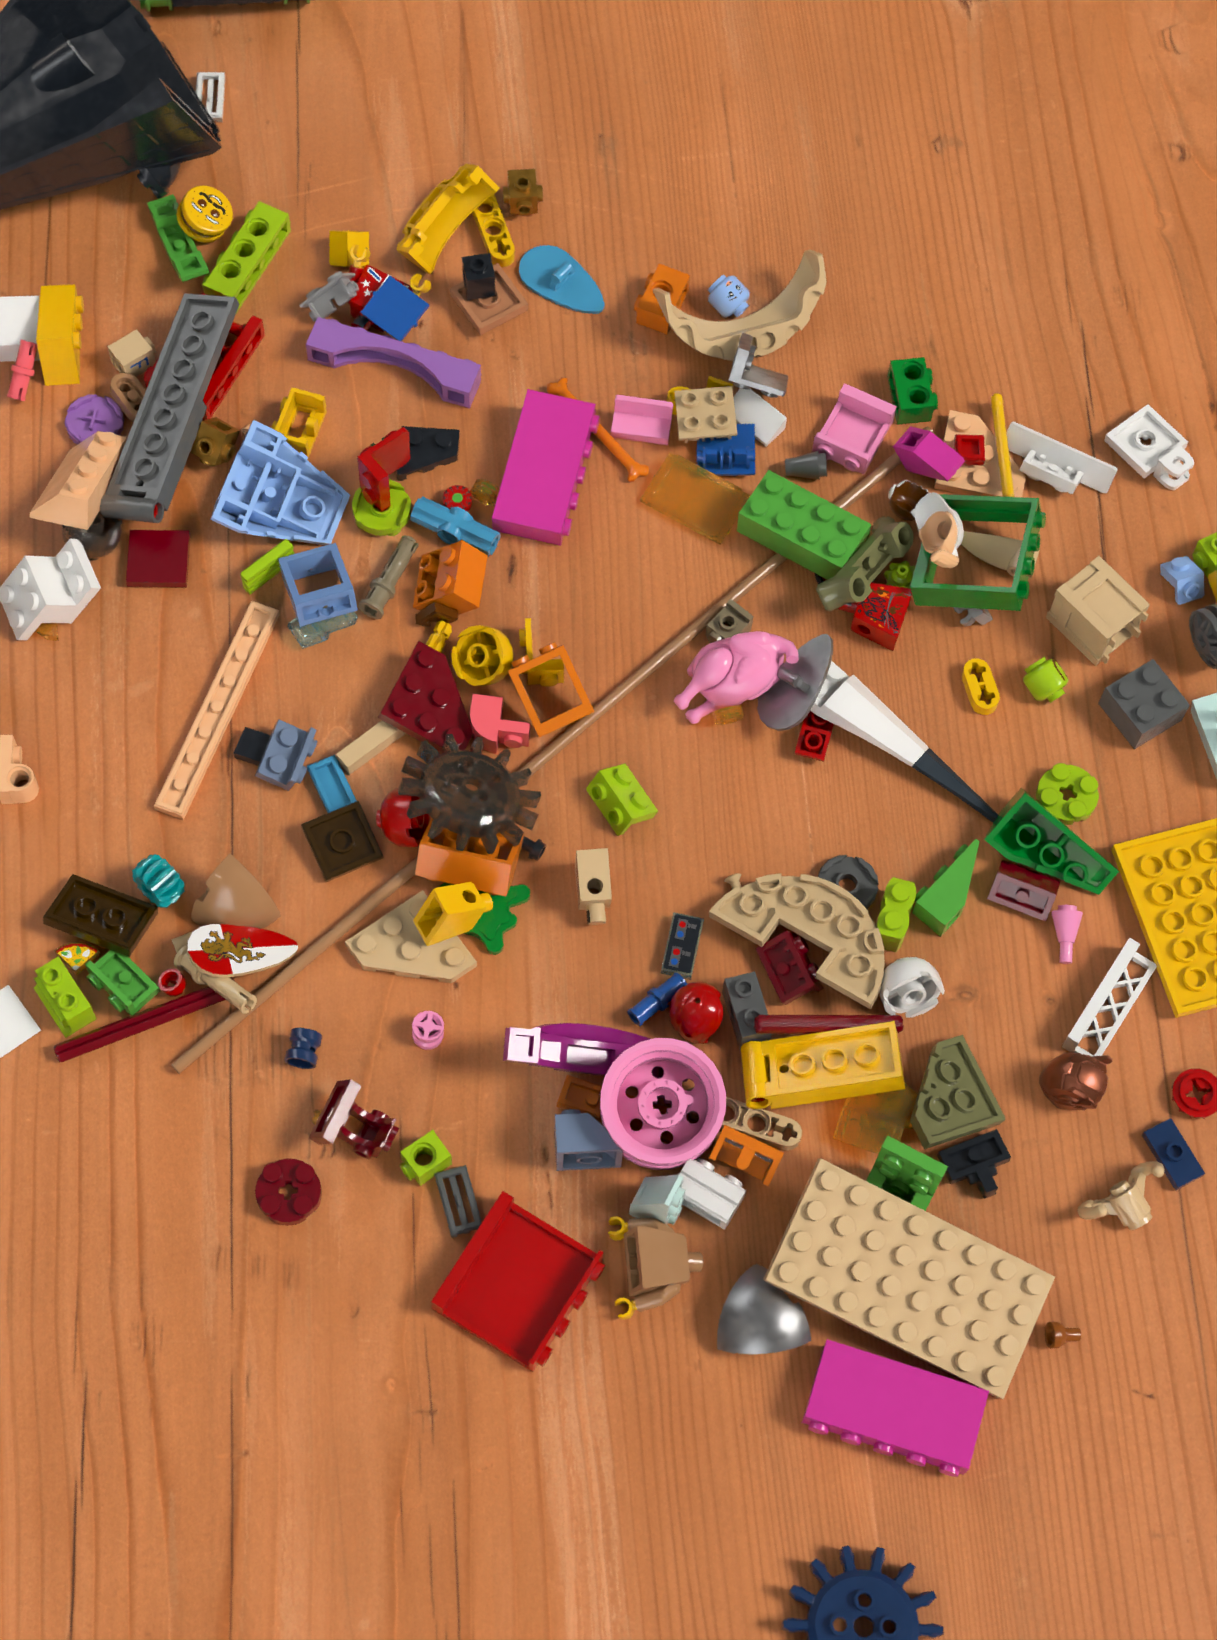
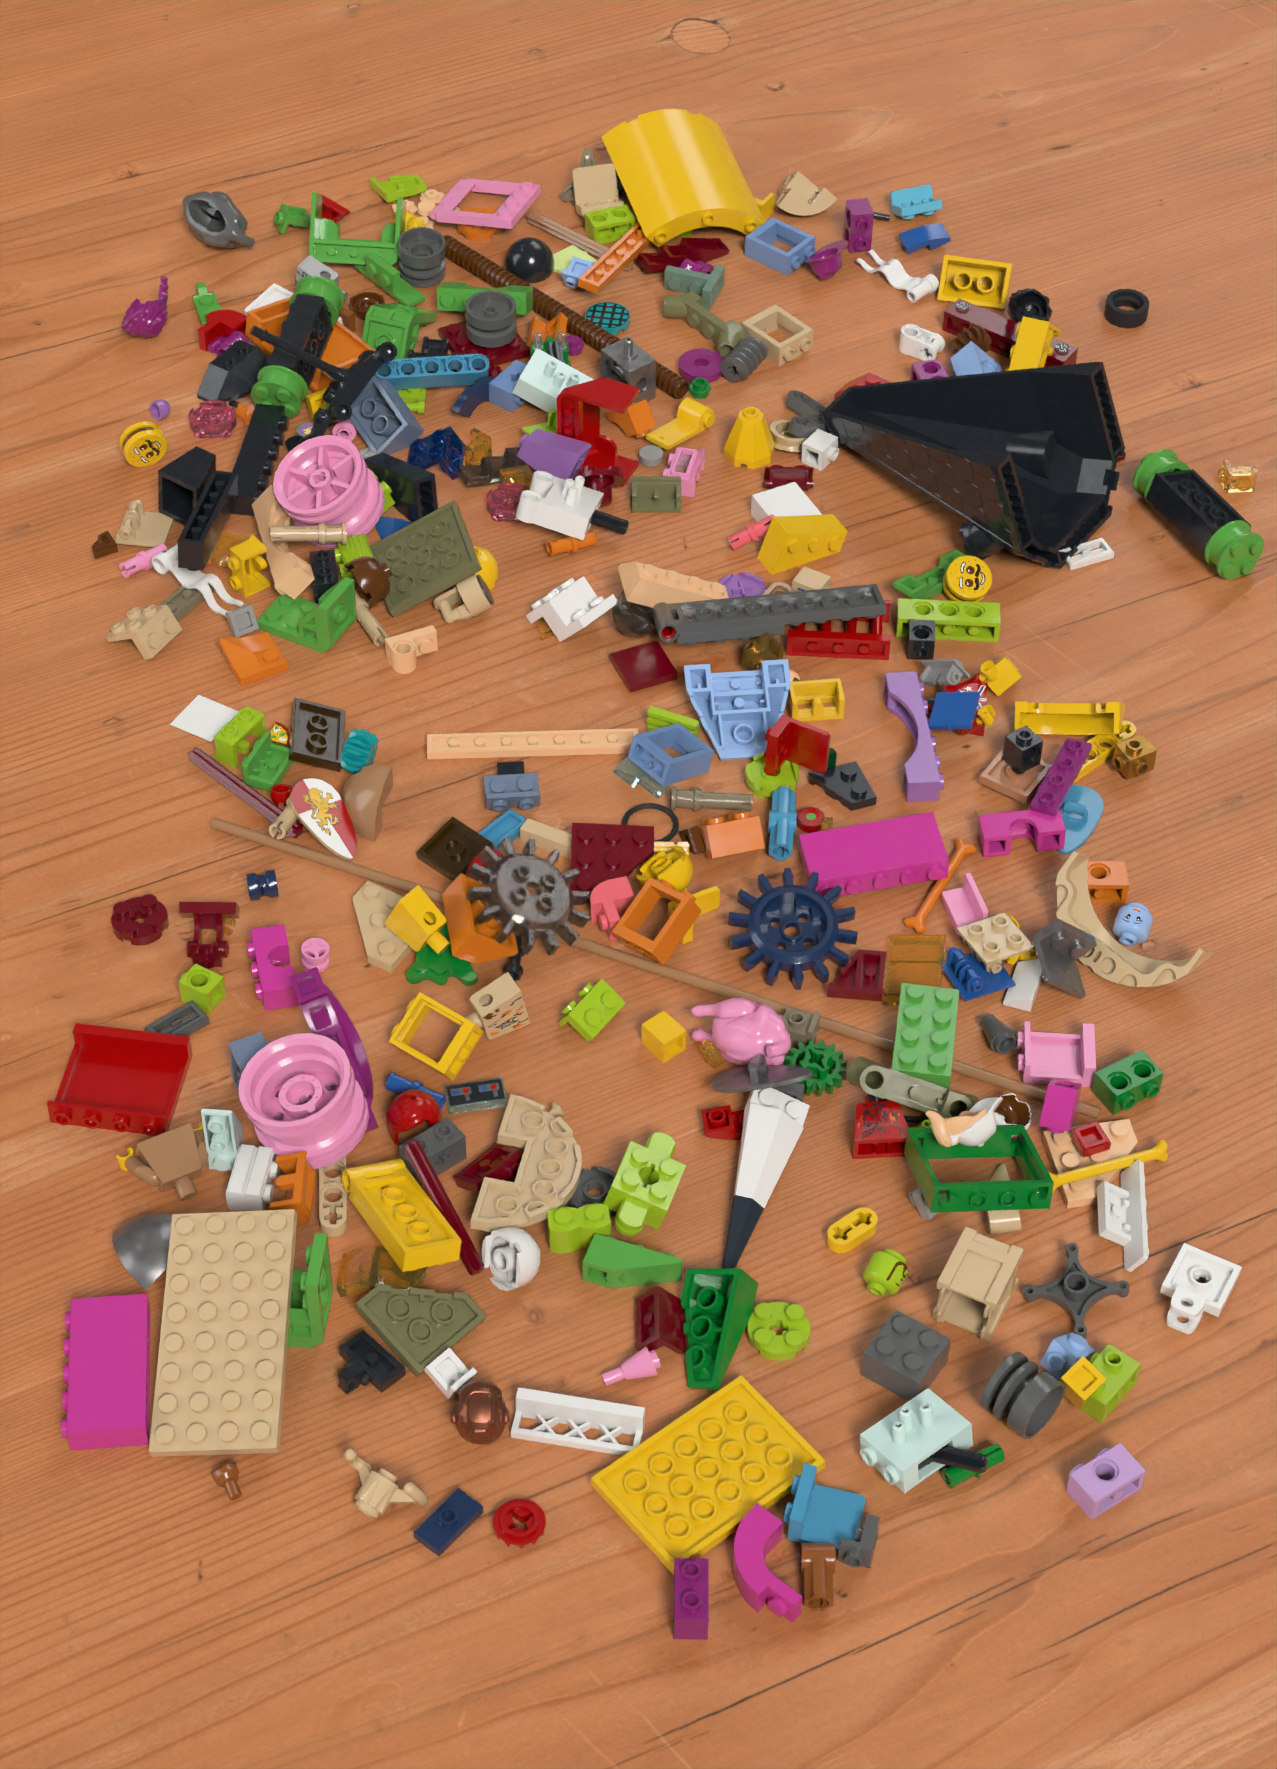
camera: 70 degrees right, 20 degrees down
none -> dark pink arch [247,924,299,1011]
none -> yellow window [388,992,484,1081]
none -> white bracket [424,1347,478,1399]
none -> lime brick [603,1132,686,1236]
none -> black tyre [621,803,679,841]
none -> yellow panel [641,1011,686,1063]
none -> dark blue gear [728,868,858,990]
none -> green gear [784,1039,847,1097]
none -> dark red wing [827,949,887,1001]
none -> black brick [907,619,935,660]
none -> dark pink arch [977,809,1066,857]
none -> dark grey piece [1024,1243,1129,1339]
none -> magenta bracket [1030,738,1092,816]

